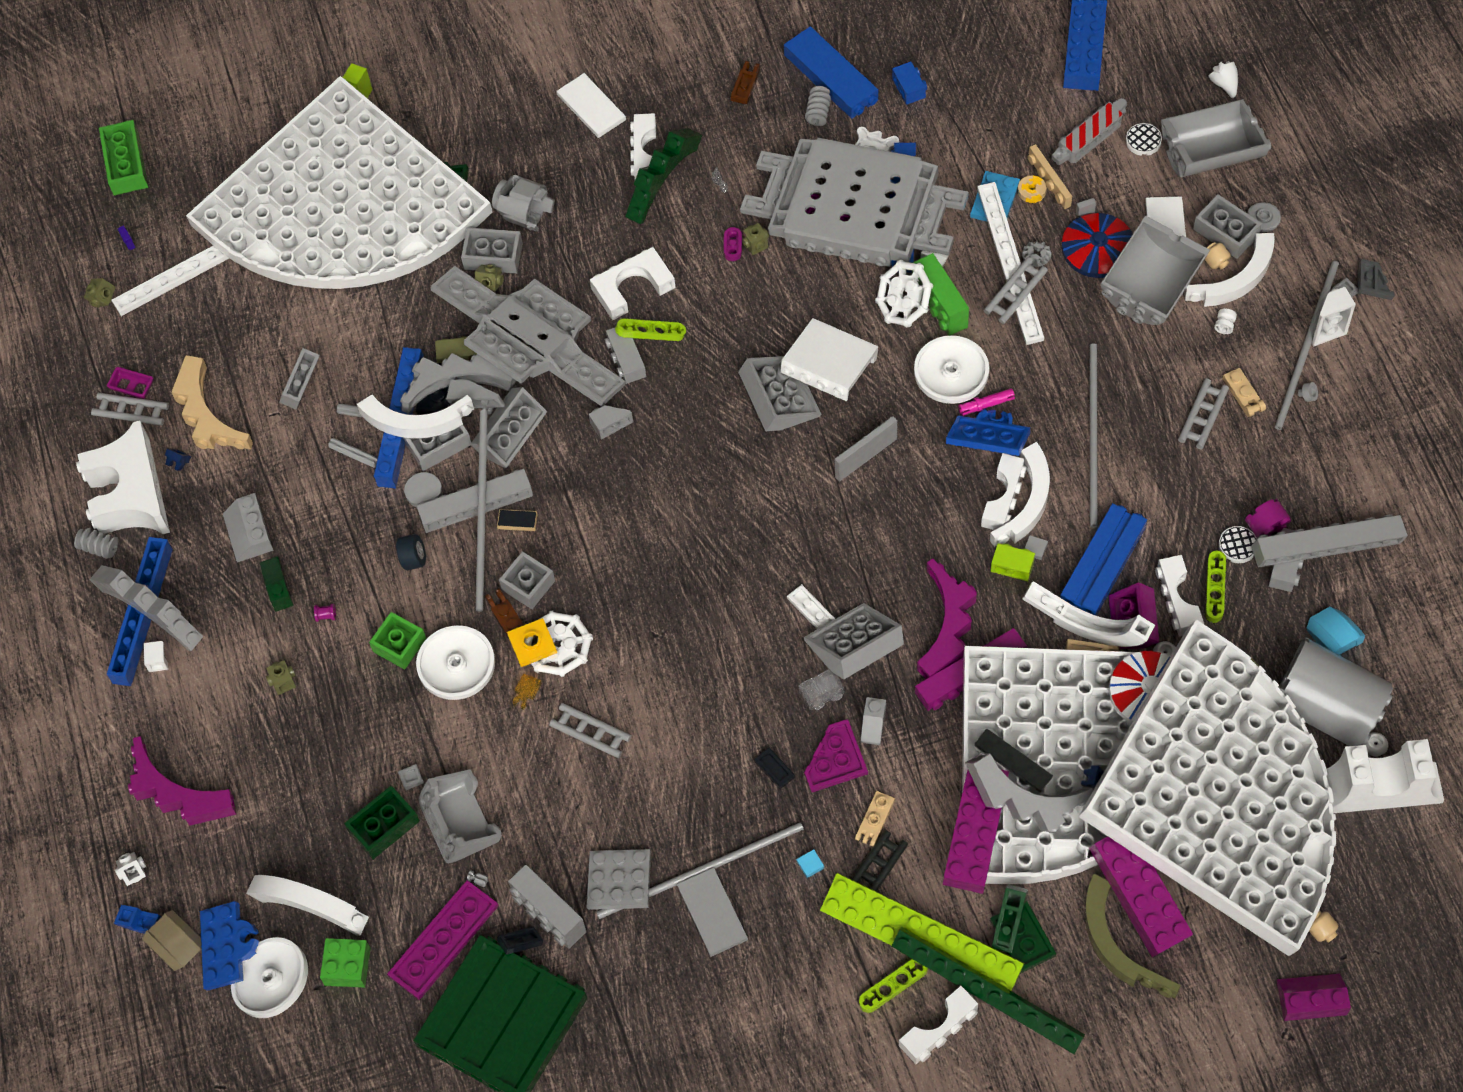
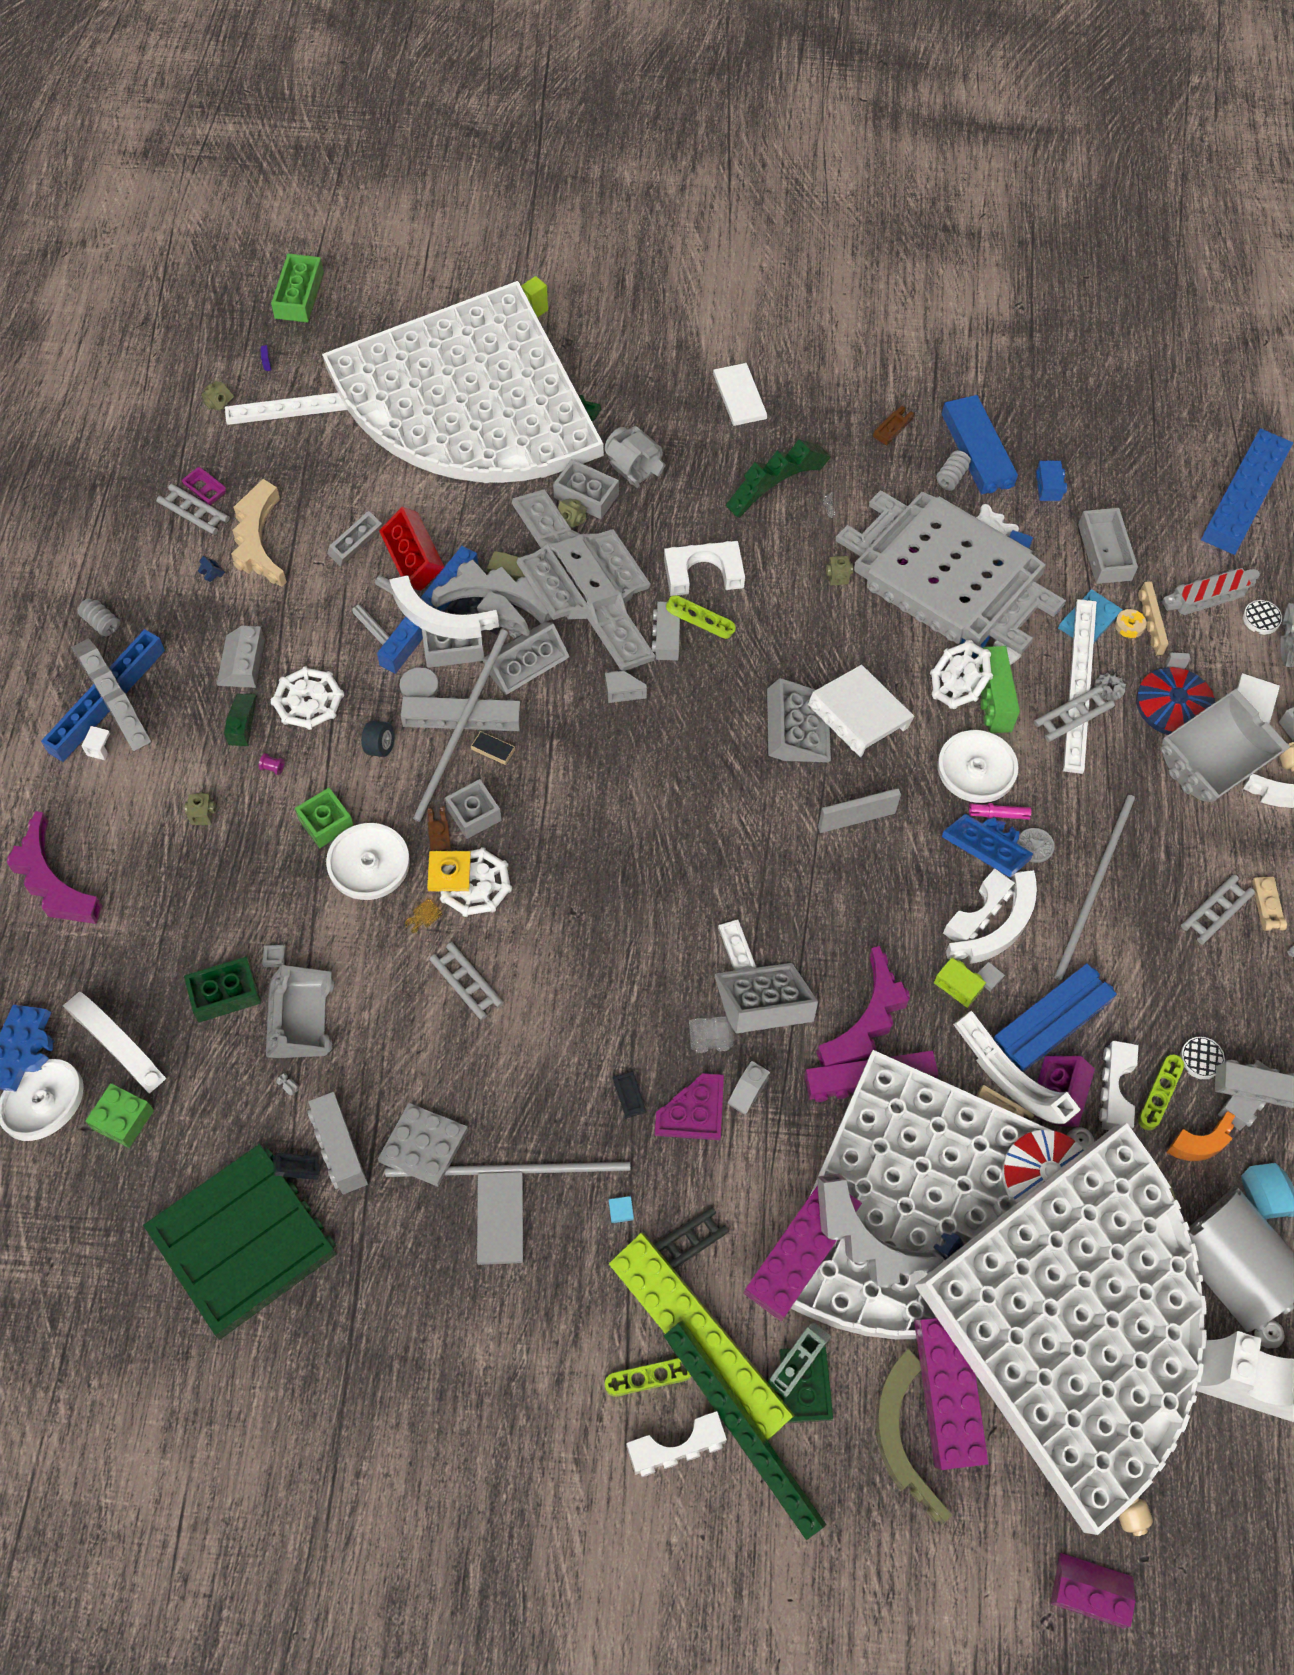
camera: 15 degrees right, 0 degrees up
white piece [76,421,170,534] -> none
magenta plate [387,880,499,1000] -> none
white arch [631,113,656,179] -> none
magenta plate [724,227,742,261] -> none
tan hinge [855,791,895,846] -> none
pearl dark grey tile [974,729,1053,793] -> none
white wheel [1215,309,1237,334] -> none
magenta brick [1245,498,1291,537] -> none
none -> white plate [271,666,344,730]
none -> red brick [379,506,444,591]
none -> light grey wheel [1017,828,1054,863]
none -> light grey piece [1078,508,1138,584]
none -> orange arch [1166,1111,1235,1161]

